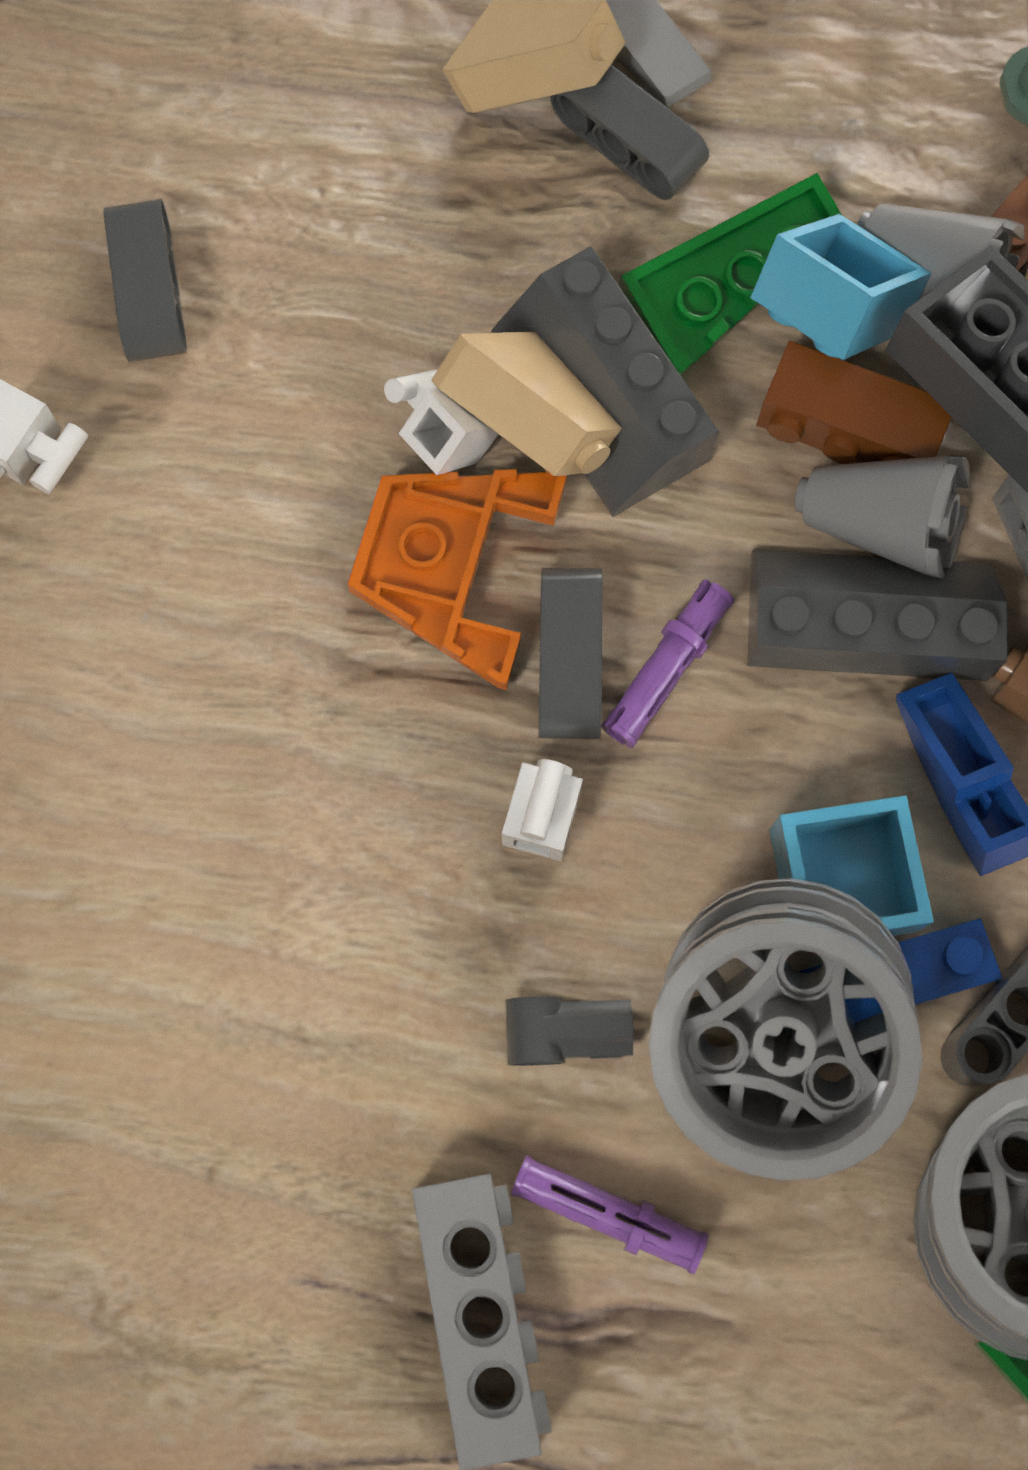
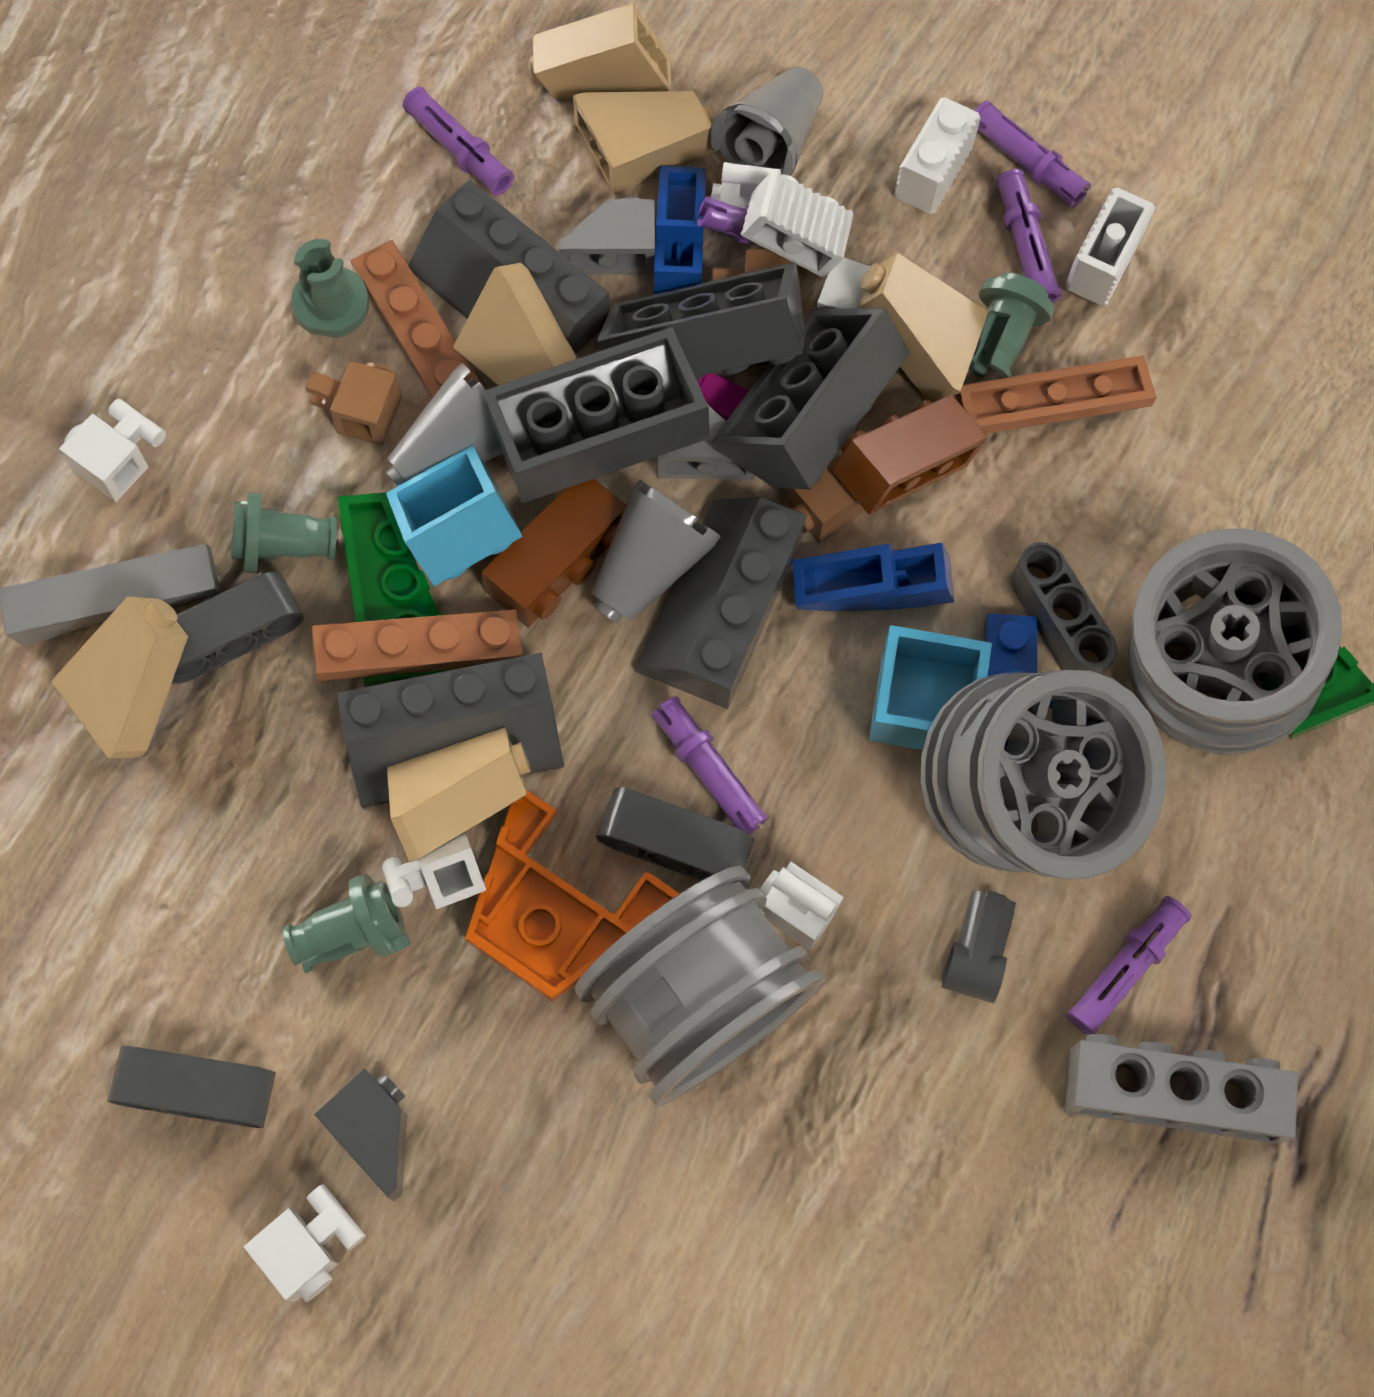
camera: 75 degrees left, 5 degrees down
none -> sand green piece [232,492,337,573]
none -> sand green piece [283,874,411,973]
none -> medium nougat brick [305,360,402,446]
none -> nougat plate [312,609,523,681]
none -> dark grey slope [314,1068,407,1202]
none -> light grey wheel [575,866,827,1107]

